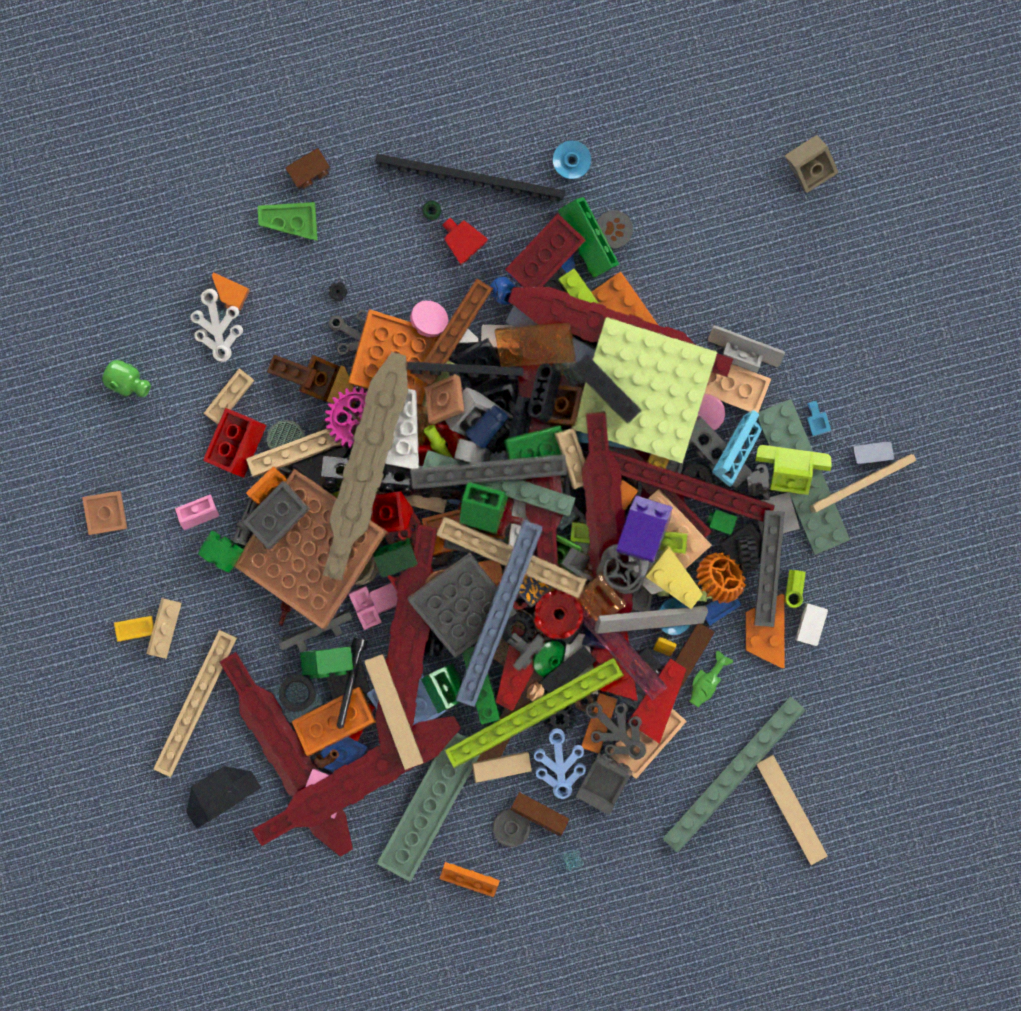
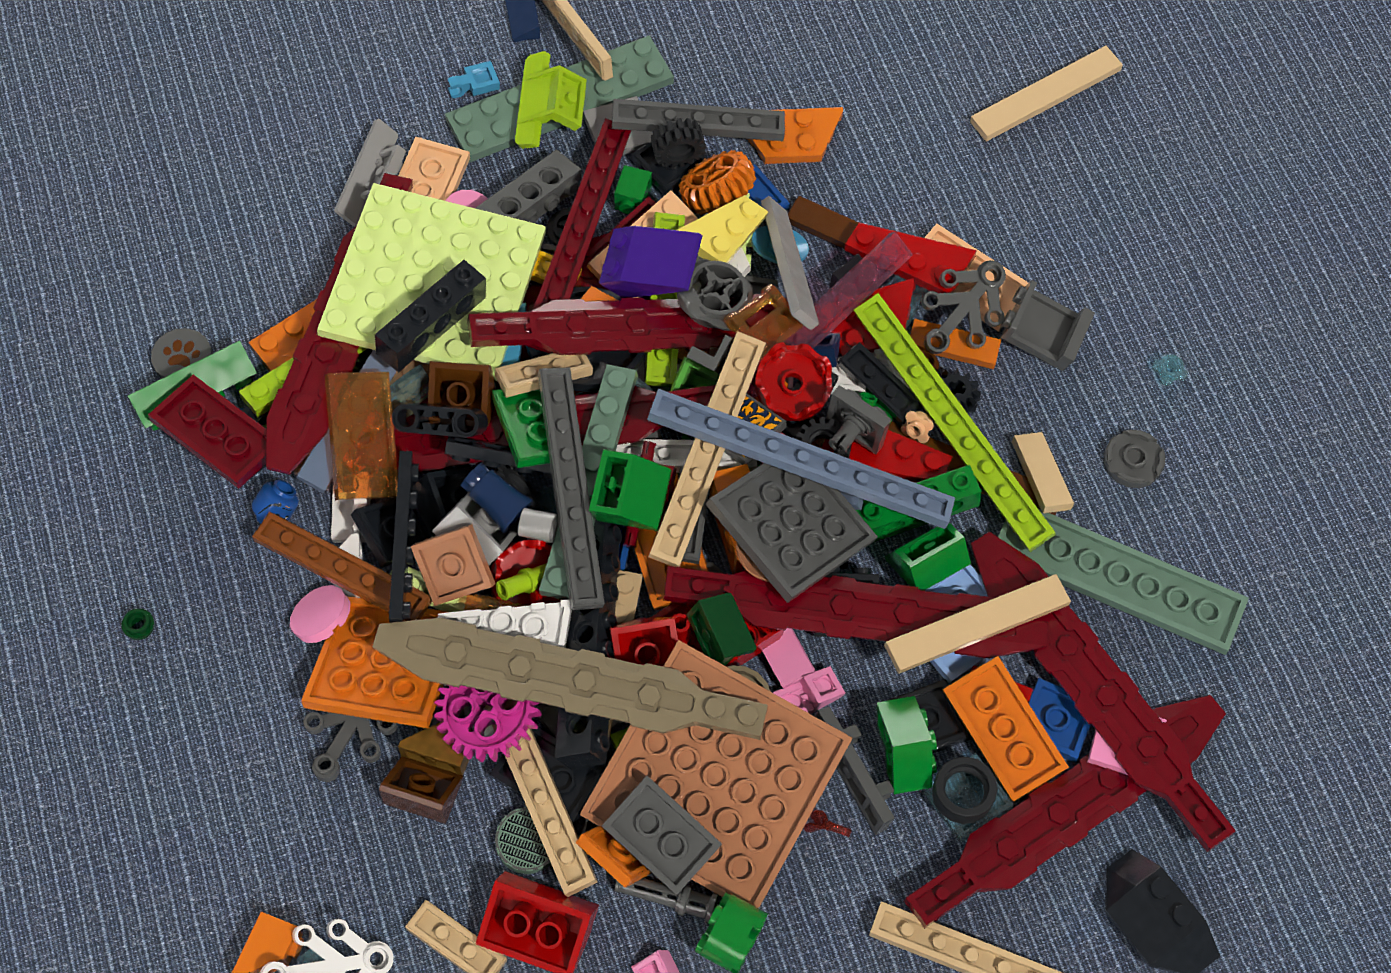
camera: 90 degrees left, 25 degrees down
bright green wing [257,202,318,241] -> none
reddish brown tile [267,355,316,389] -> none
reddish brown brick [285,148,331,190] -> none
reddish brown arm [314,750,339,768] -> none
black plate [329,282,348,301] -> none
black piece [337,638,368,729] -> none
black plate [375,154,566,202] -> none
orange plate [439,862,500,897] -> none
red torso [442,218,488,266] -> none
reddish brown tile [510,792,570,837] -> none
light blue plant [534,728,586,799] -> none
dark azure dish [553,141,591,179] -> none
yellow slope [653,637,677,656] -> none
sand green plate [663,696,806,853] -> none
bright green animal [689,651,733,708] -> none
medium azure fence [712,410,762,486] -> none
dark grey piece [746,464,770,500] -> none
dark tan slope [784,135,839,193] -> none
lime piece [784,570,806,608] -> none
white panel [795,603,828,646] -> none

